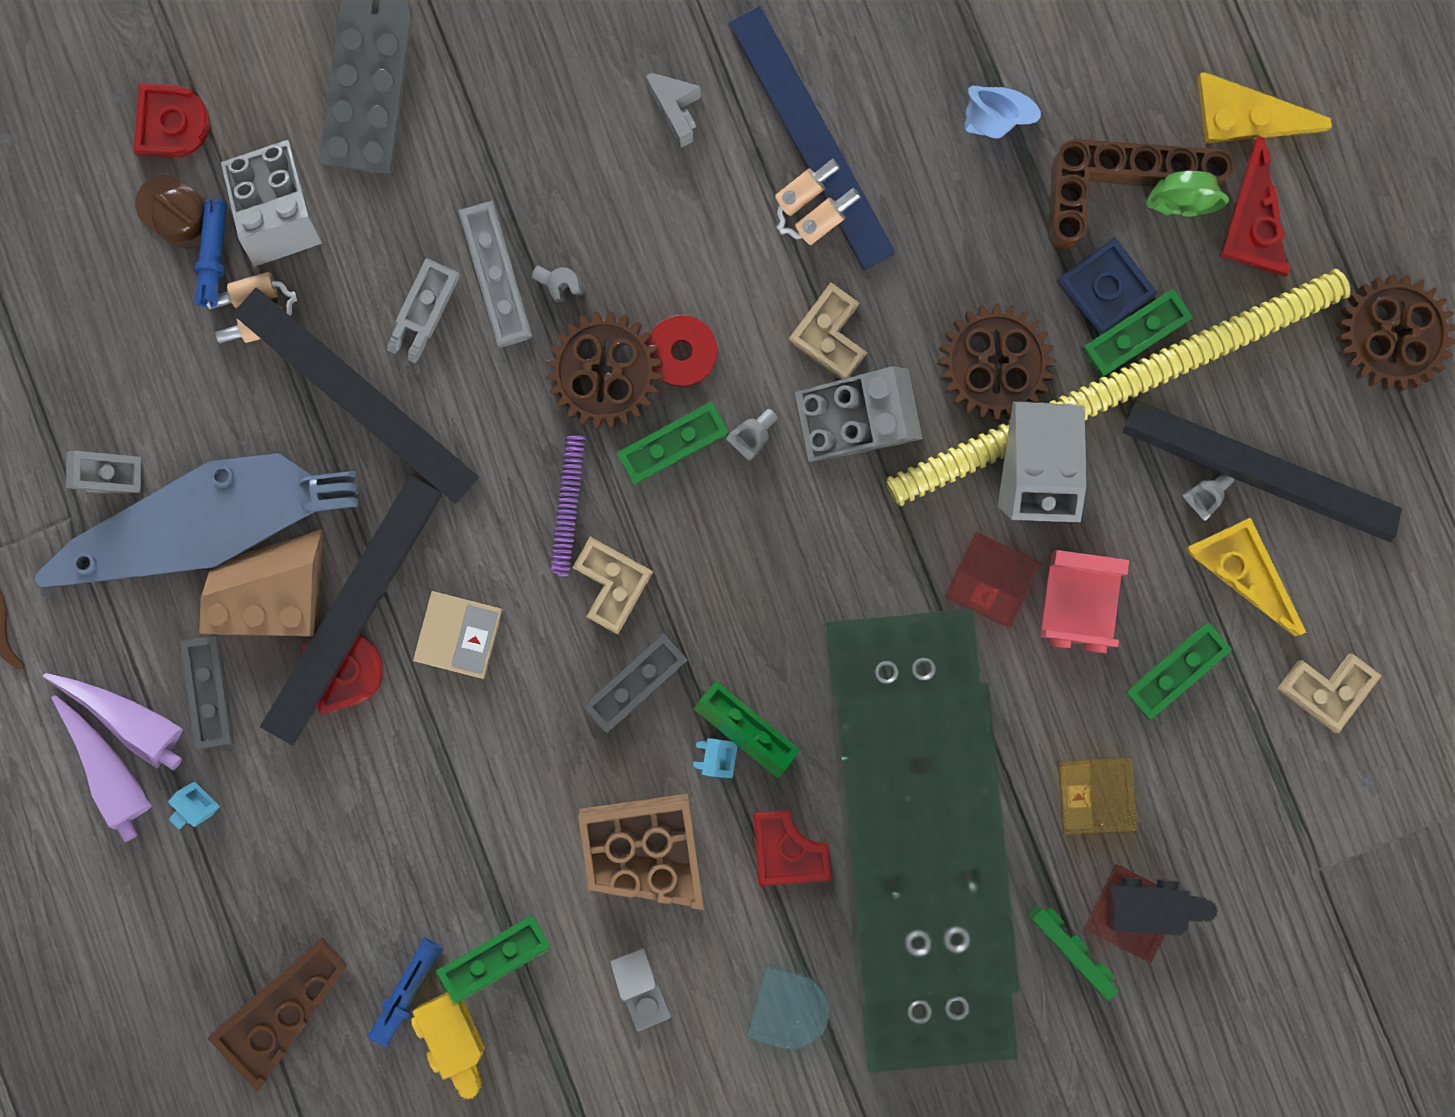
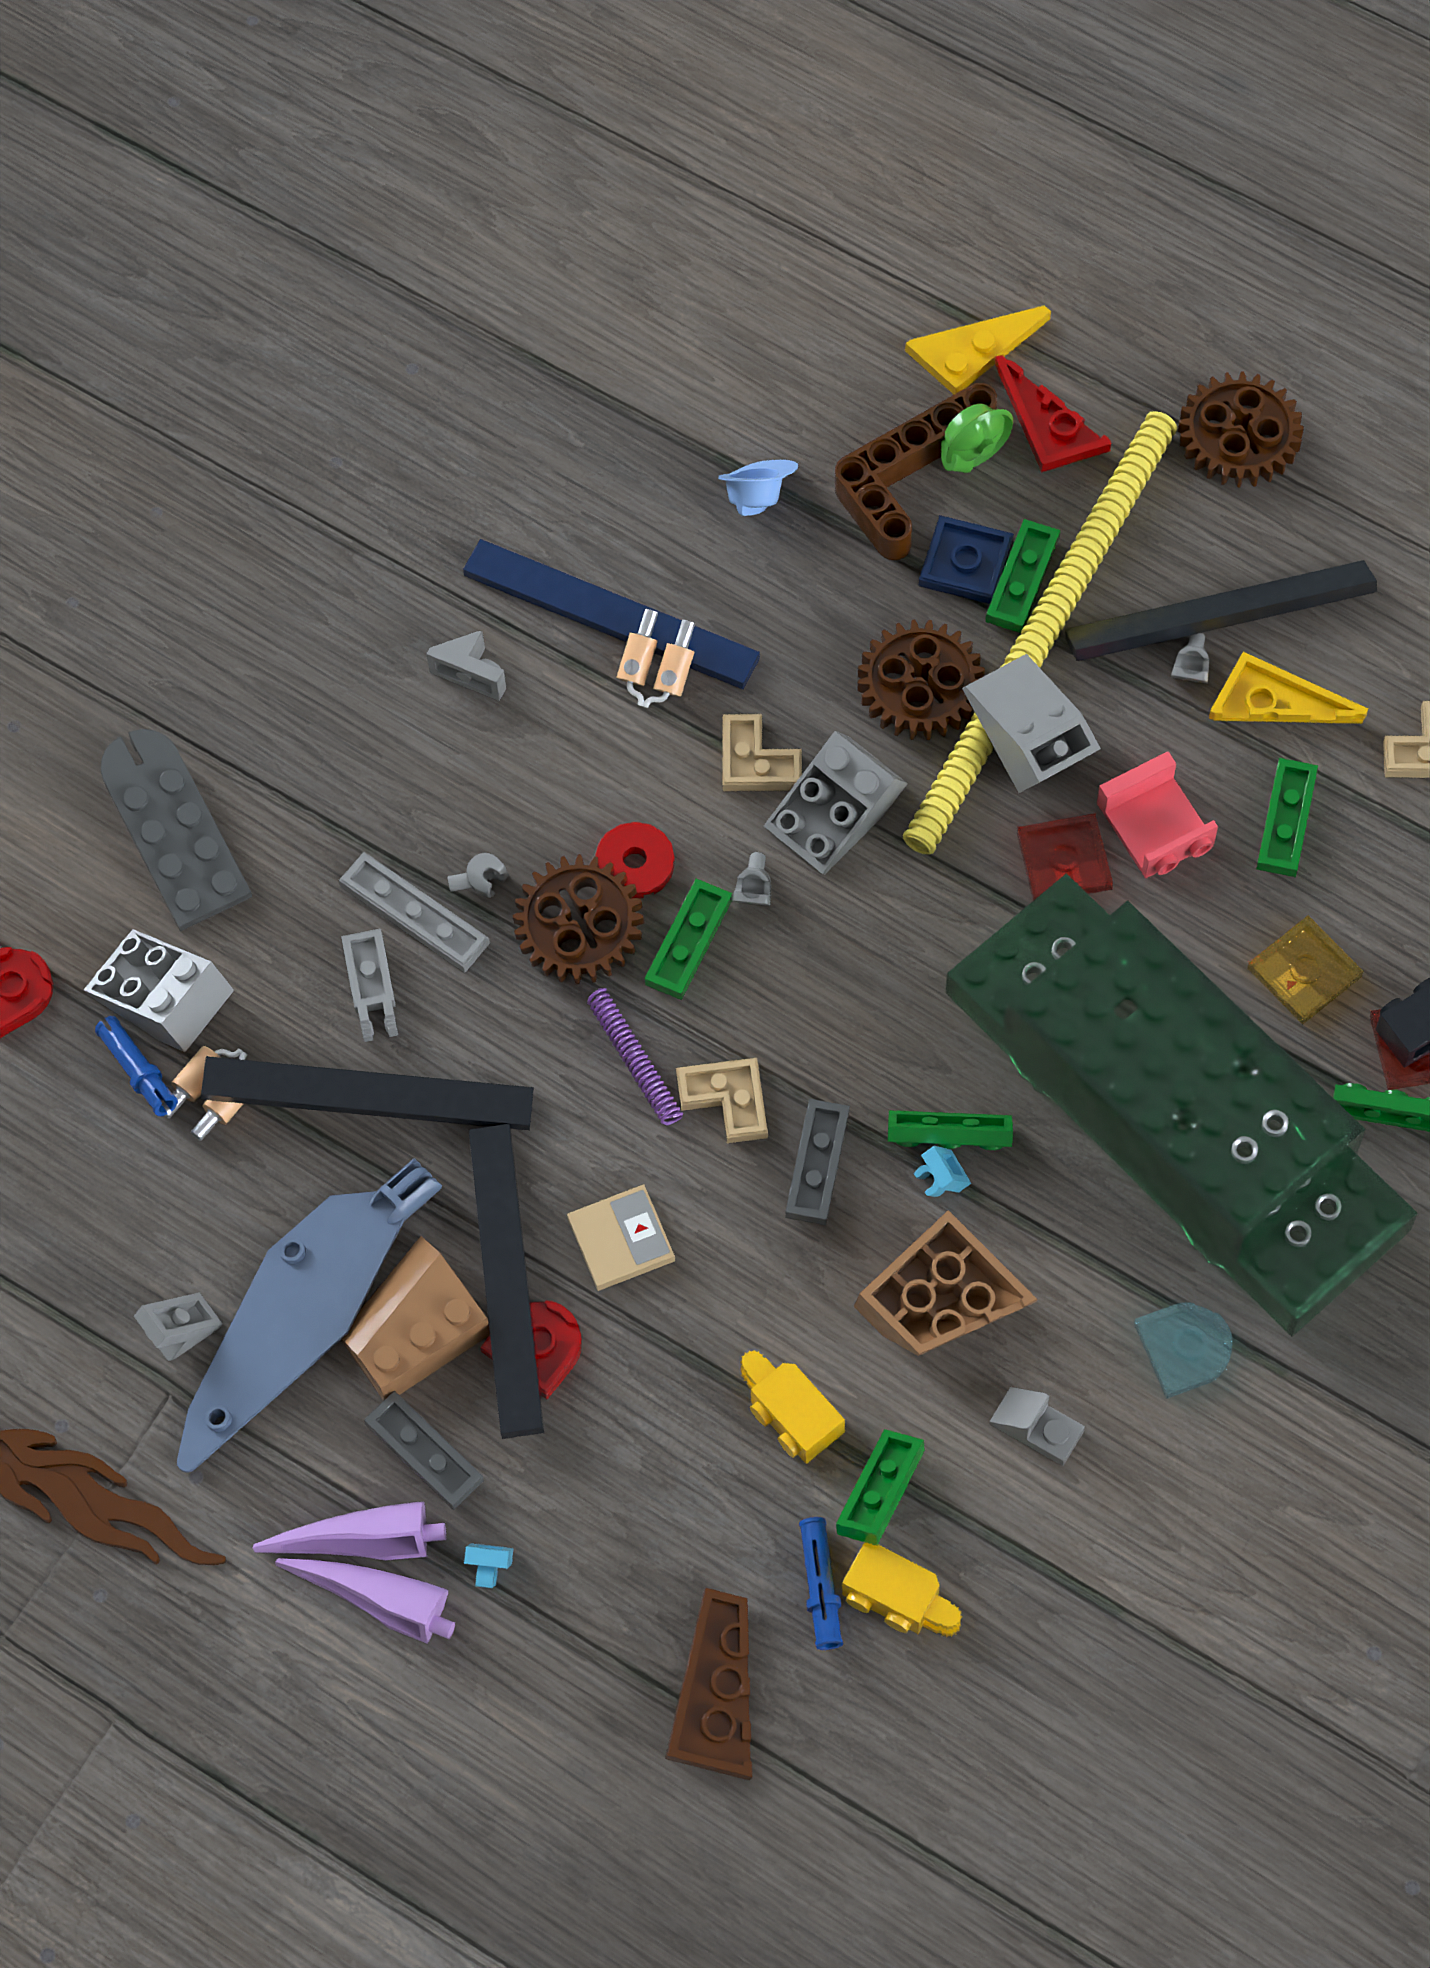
camera: 30 degrees left, 20 degrees down
reddish brown piece [135,175,205,248] -> none
red tile [753,810,831,886] -> none
none -> yellow hinge [740,1350,845,1464]

